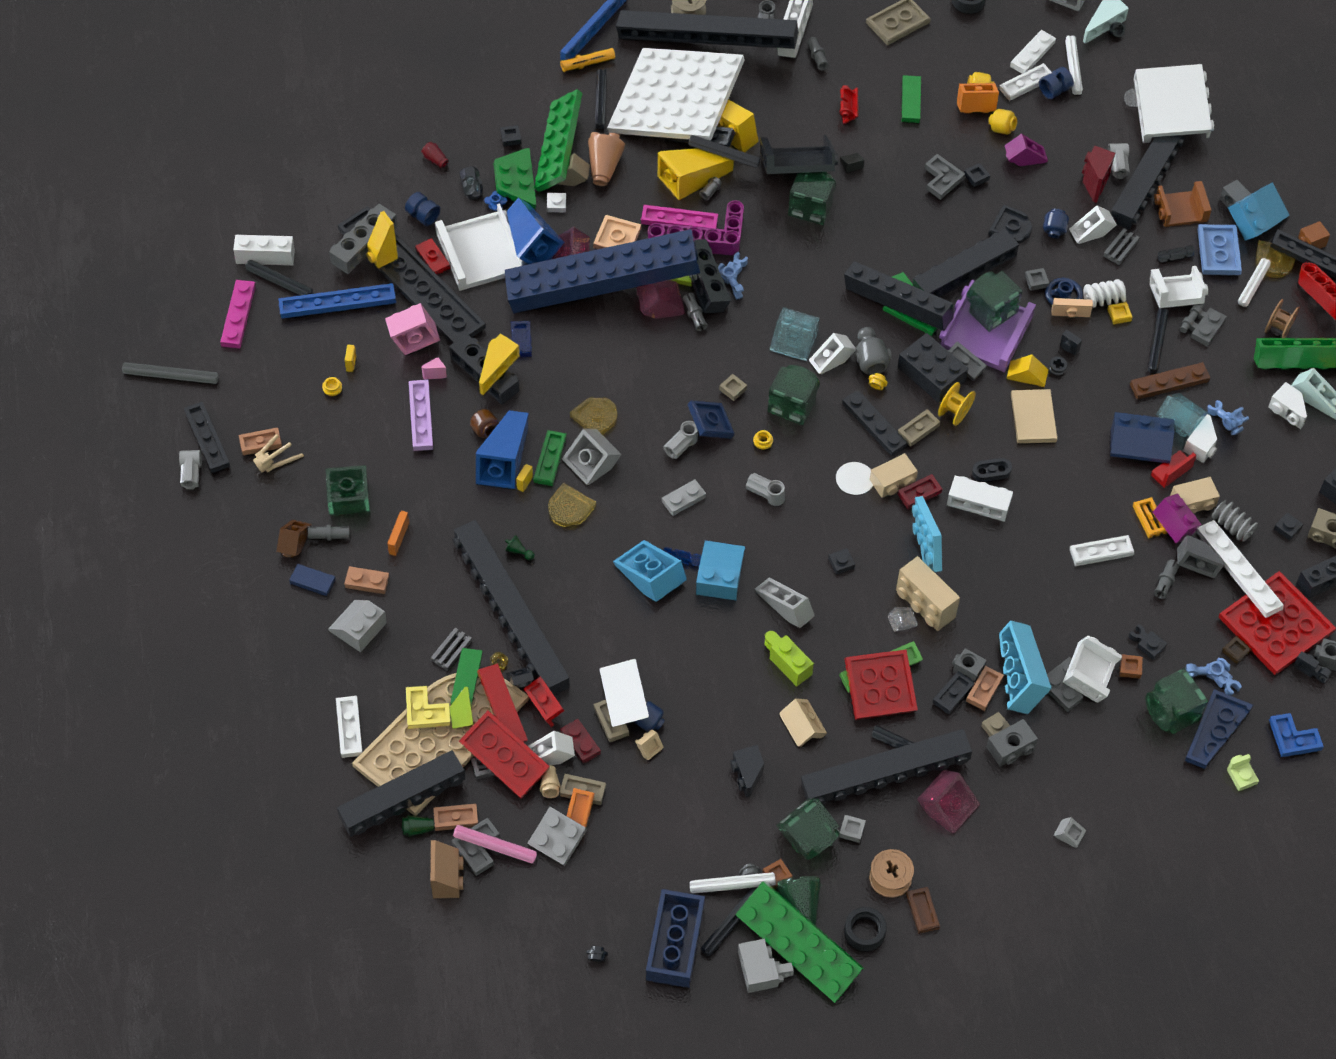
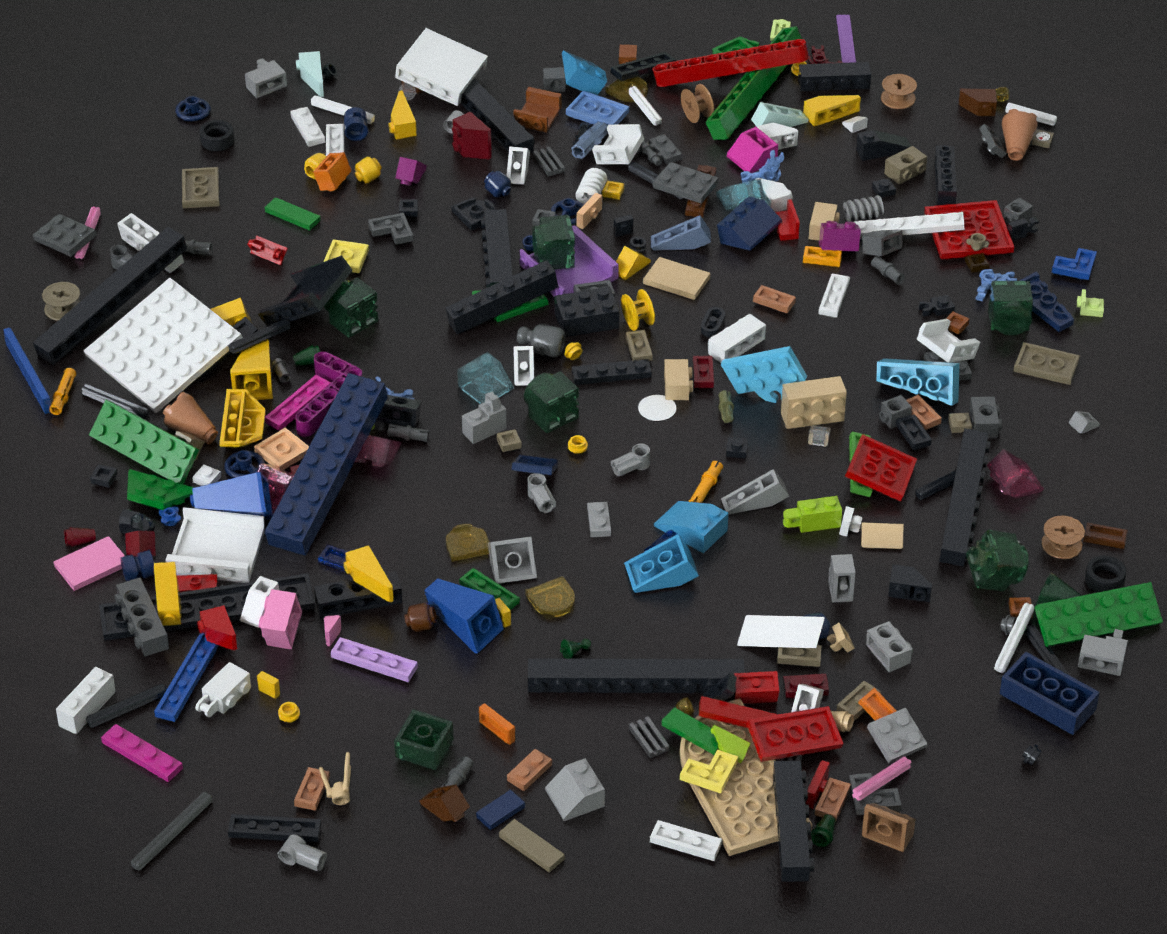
camera: 60 degrees left, 15 degrees down
none -> bright pink tile [54,536,125,591]
none -> dark red panel [125,531,156,557]
none -> white brick [195,662,251,717]
none -> red slope [197,605,237,650]
none -> yellow wedge [220,389,266,447]
none -> dark blue piece [224,450,265,478]
none -> white slope [240,576,279,628]
none -> dark green cone [293,345,320,367]
none -> light yellow plate [324,240,369,273]
none -> yellow slope [388,91,417,140]
none -> light grey hinge [462,391,506,444]
none -> dark tan tile [499,819,565,873]
none -> sand blue piece [571,121,608,159]
none -> sand blue slope [651,215,711,250]
none -> dark grey plate [653,162,719,203]
none -> light orange pin [688,461,723,503]
none -> olive axle [718,390,734,424]
none -> dark pink slope [727,127,778,173]
none -> nougat plate [753,285,796,313]
none -> red plate [805,760,829,809]
none -> light grey hinge [828,554,856,603]
none -> white tile [839,506,862,536]
none -> light grey brick [866,621,913,672]
none -> dark tan plate [966,233,989,251]
none -> dark tan tile [1013,342,1080,385]

